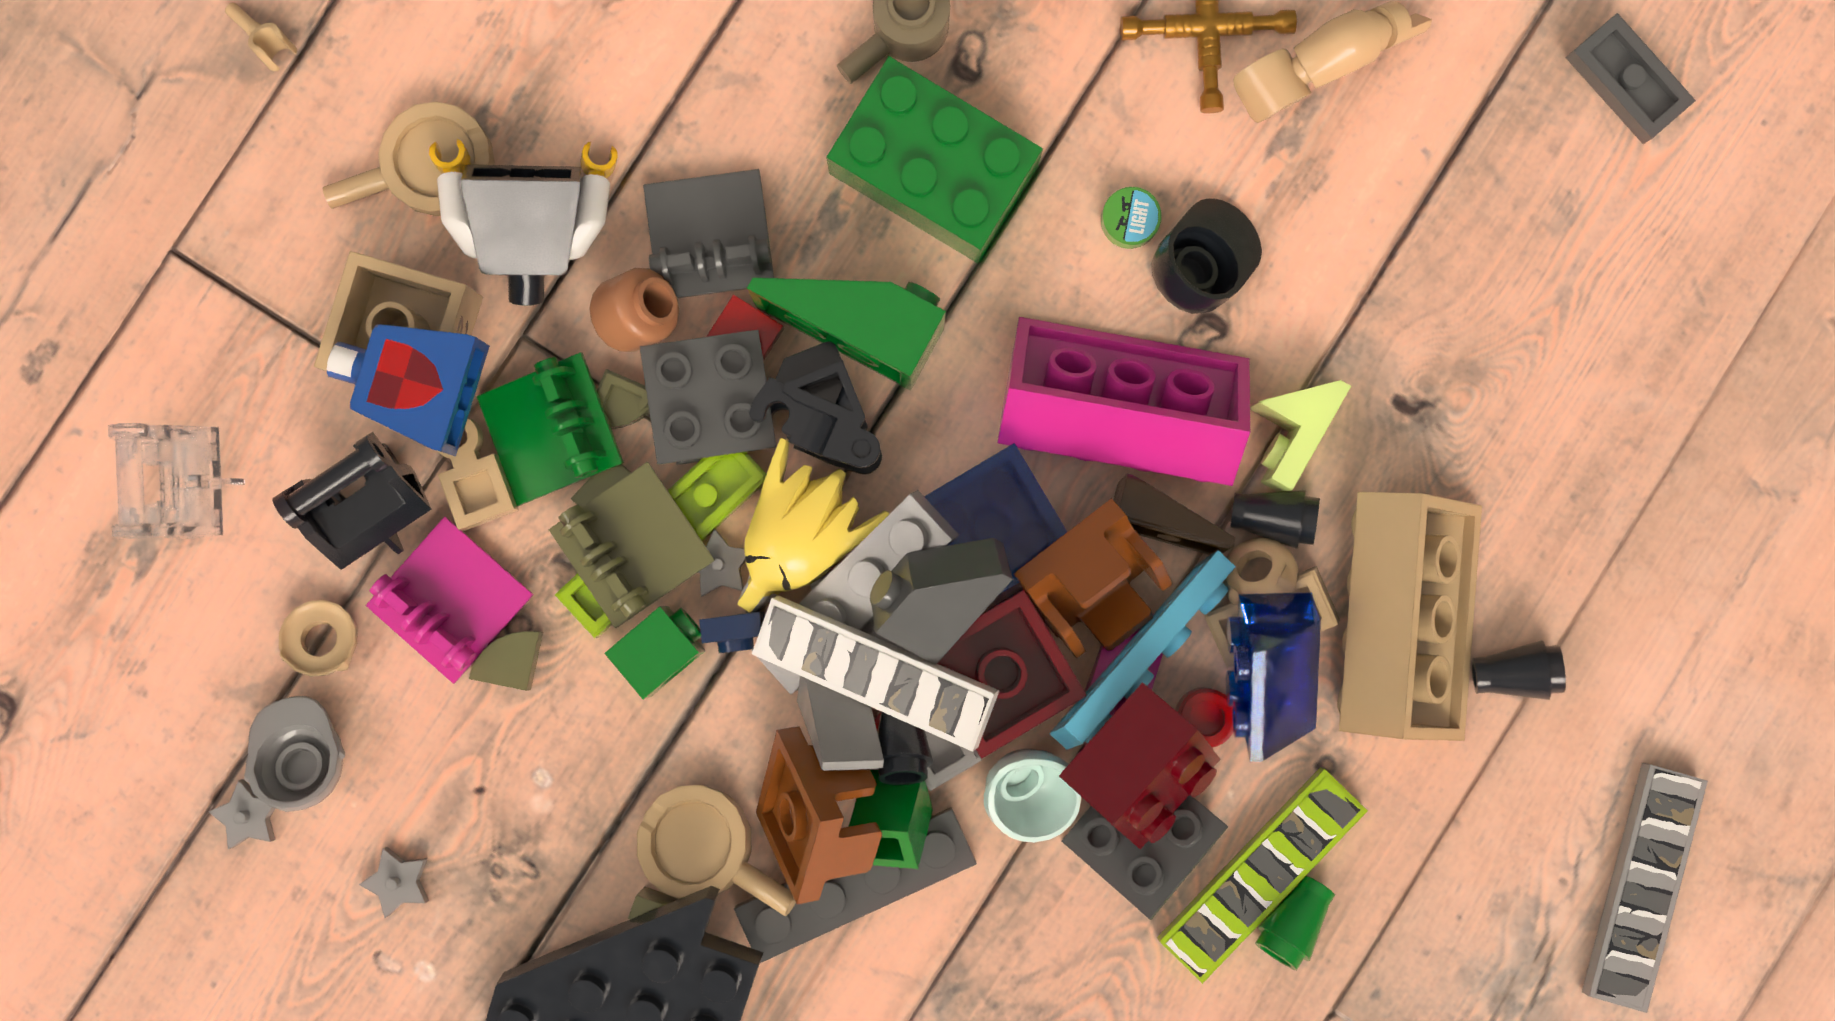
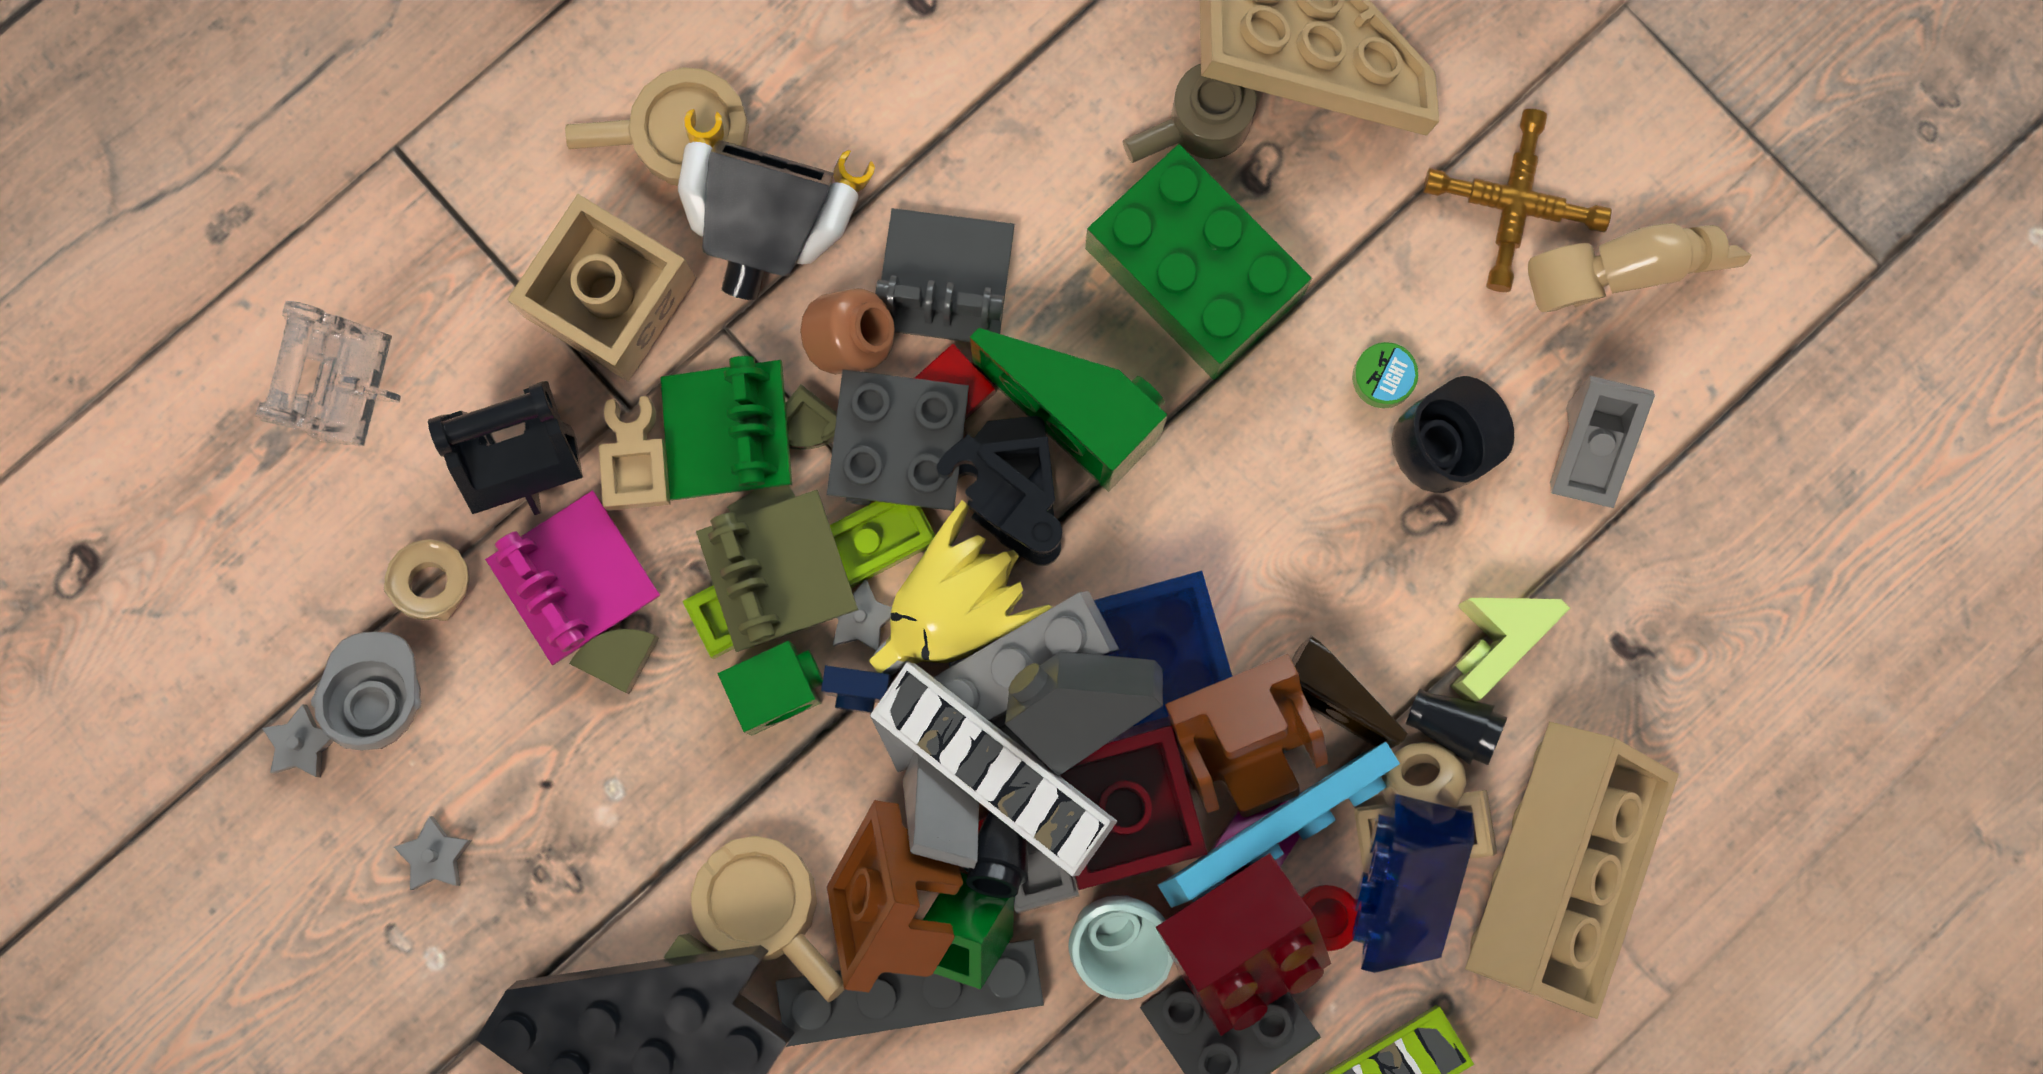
camera: 20 degrees right, 5 degrees down
blue torso [327,324,490,456] -> none
dark pink slope [997,317,1251,486] -> none
black cone [1472,640,1566,700] -> none
dark grey plate [1565,13,1696,144] -> none
none -> light grey slope [1550,376,1655,508]

